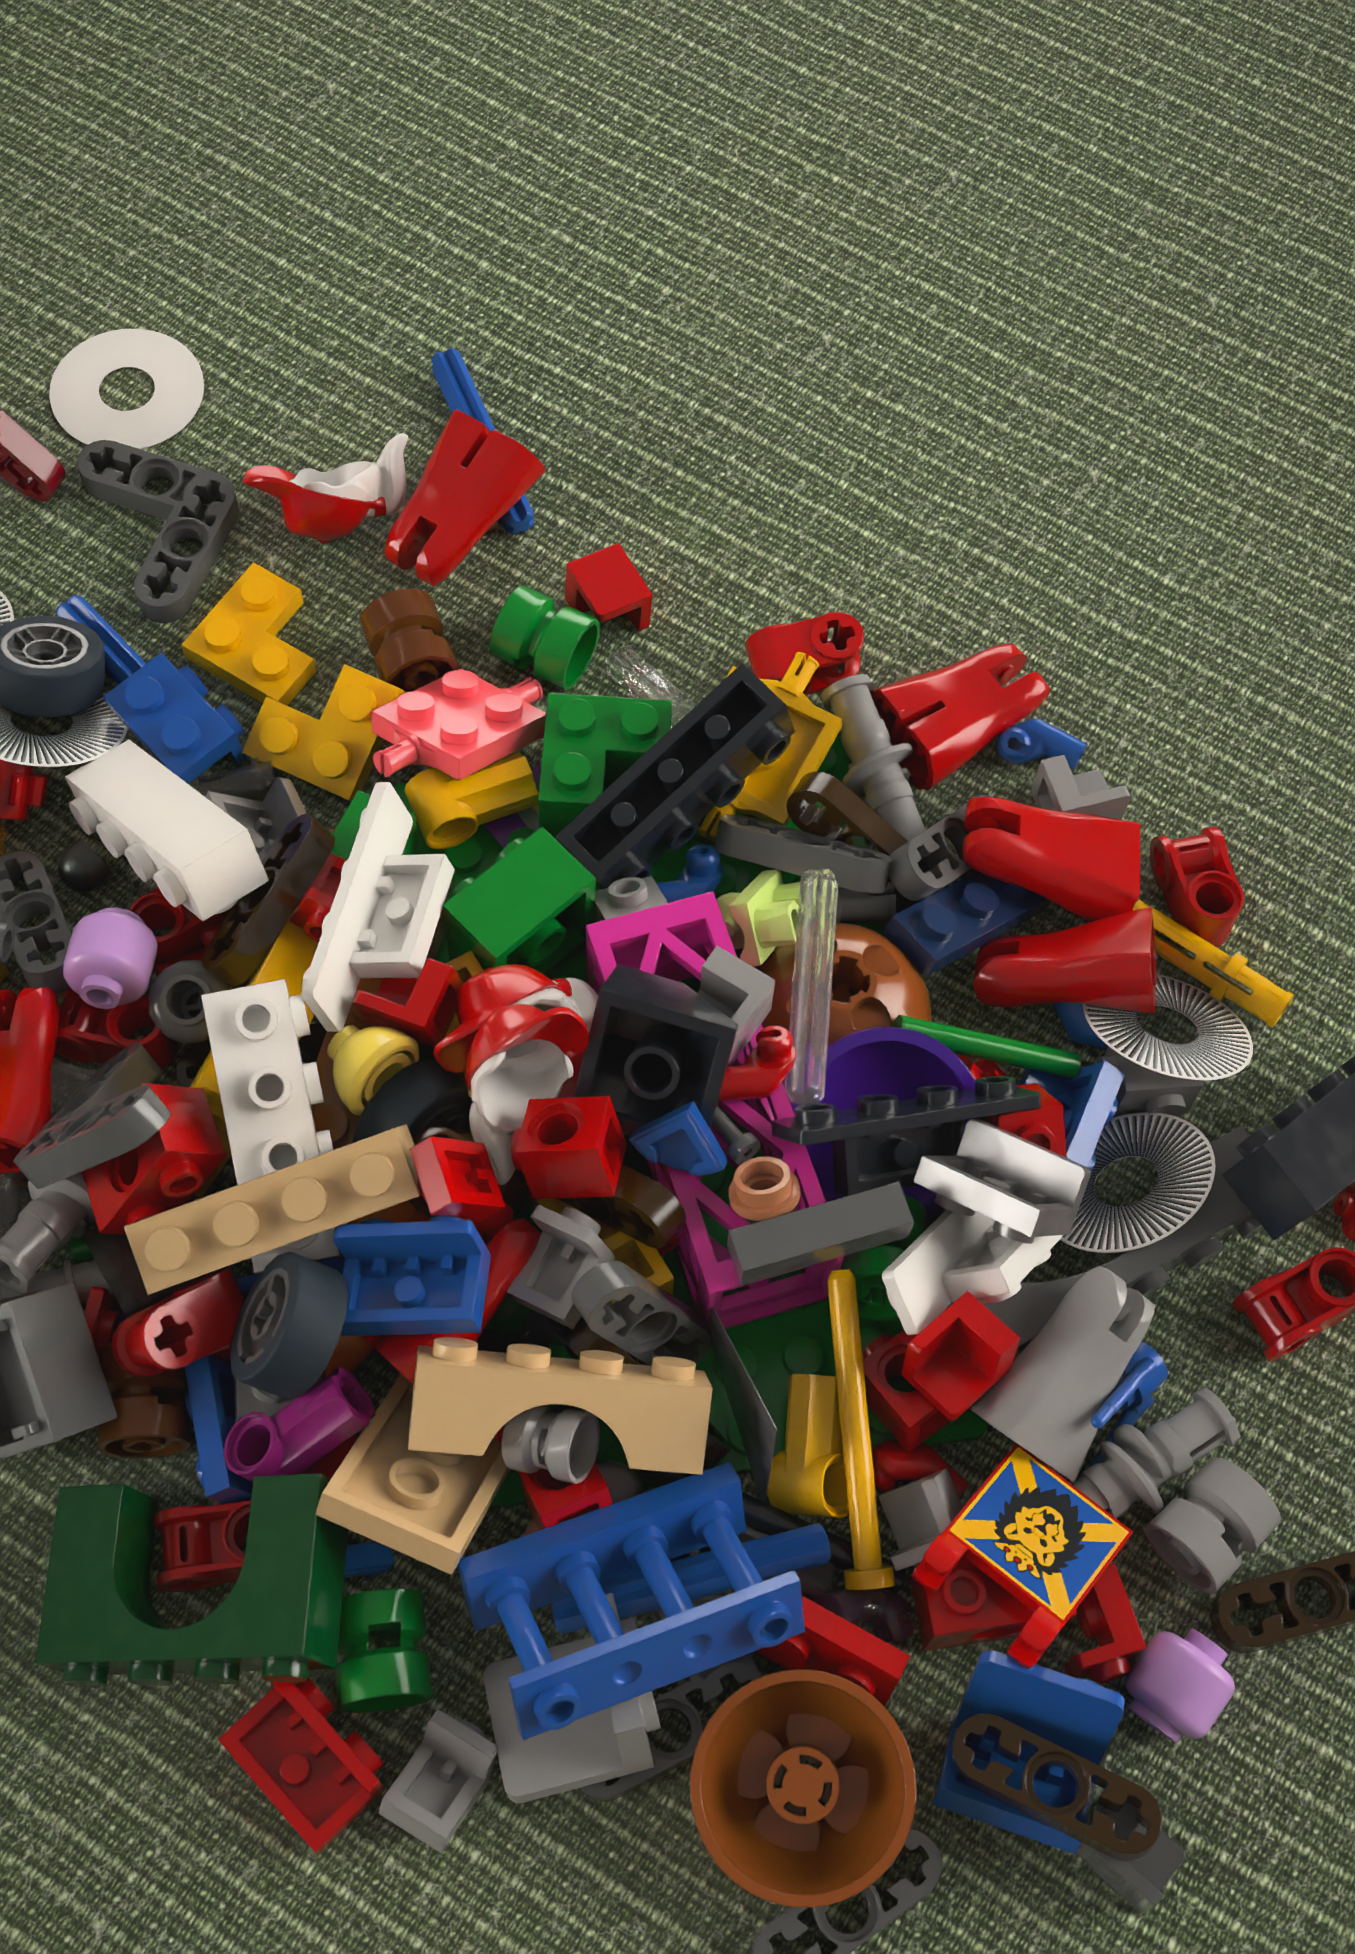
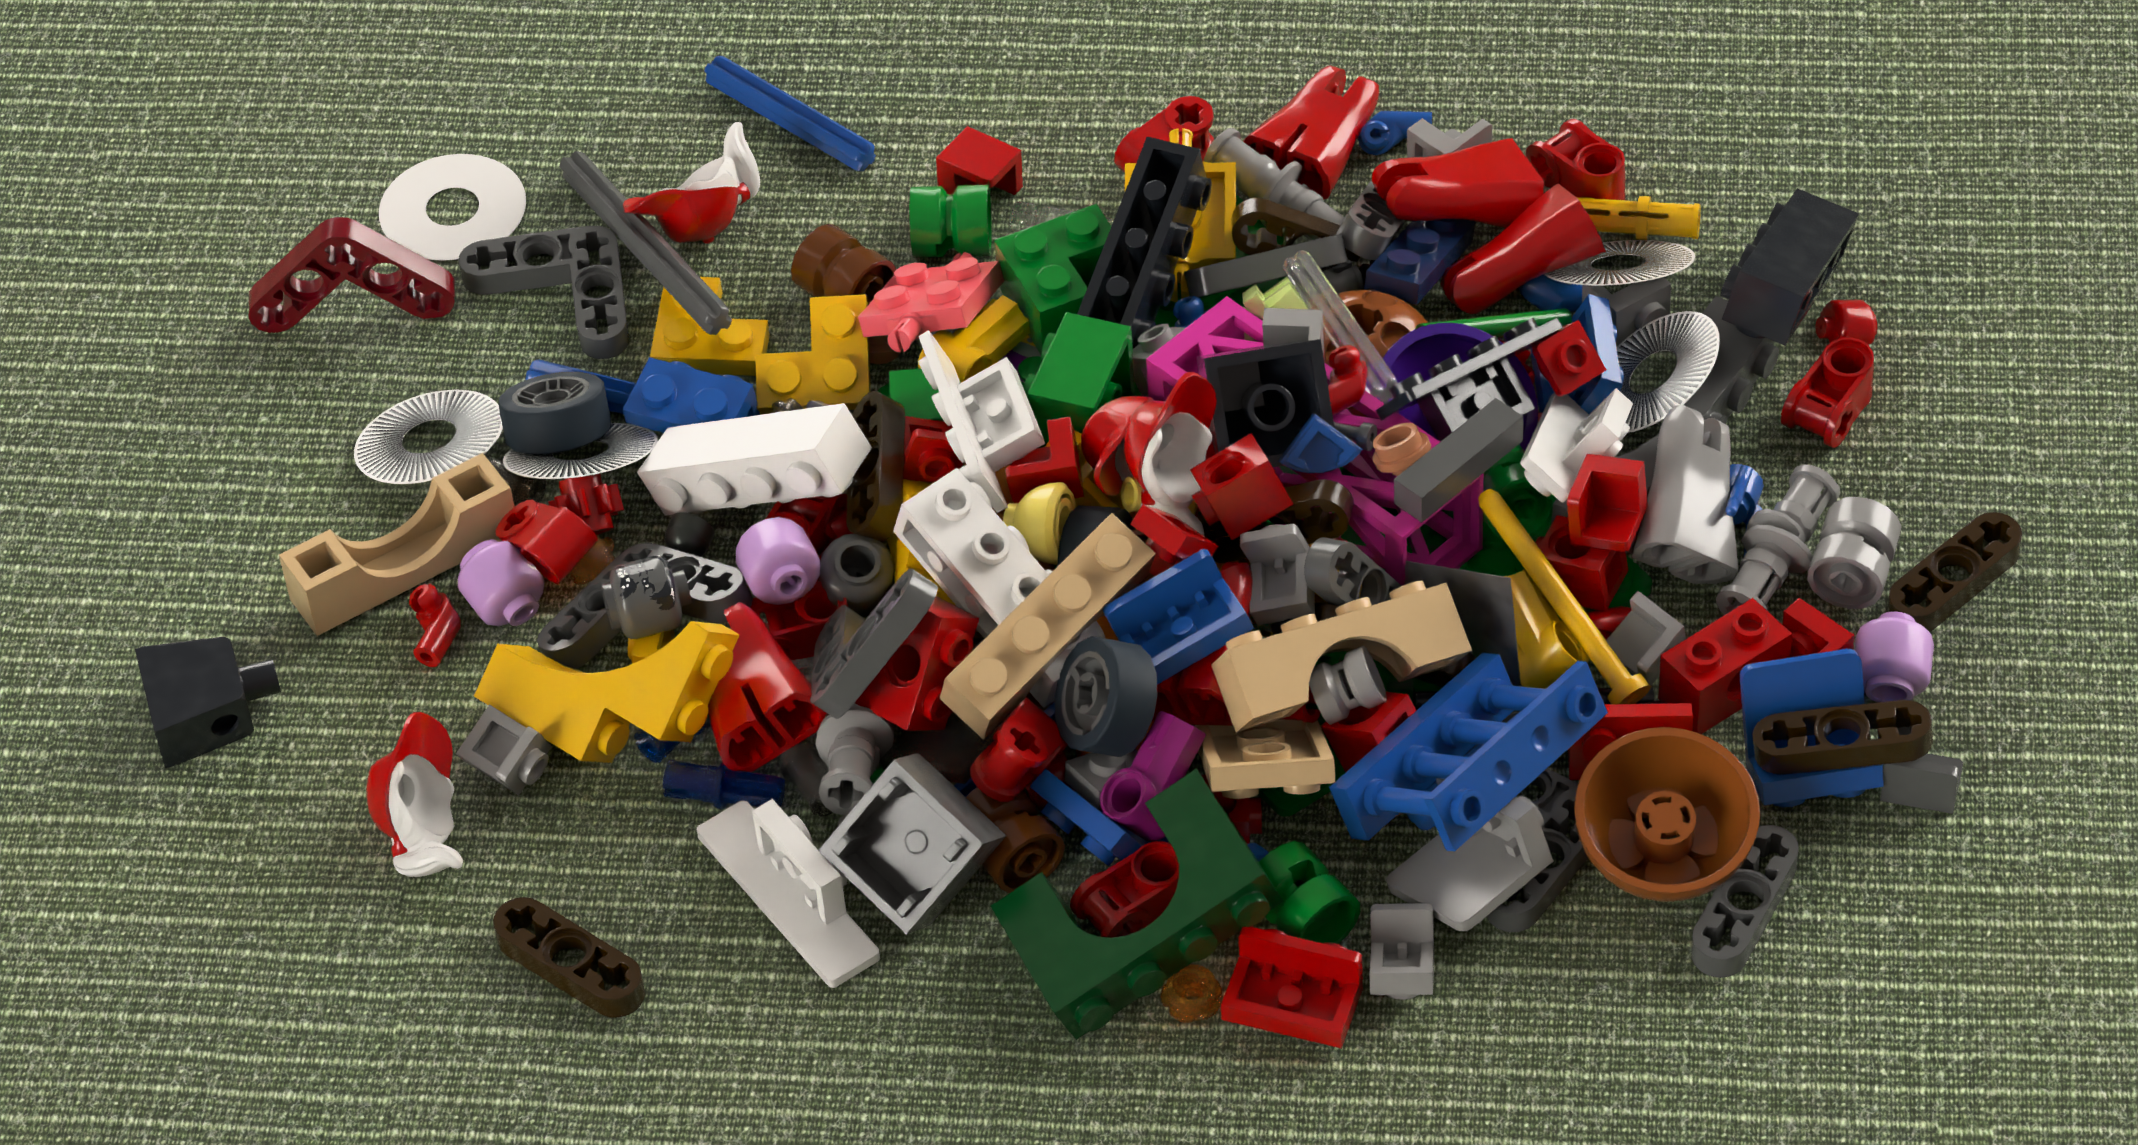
camera: 20 degrees left, 15 degrees down
red piece [384,409,546,587] -> none
flag [912,1443,1133,1669] -> none
bracket [913,1119,1091,1244] -> none
none -> dark grey axle [559,151,732,335]
none -> clear orange plate [1161,964,1222,1023]

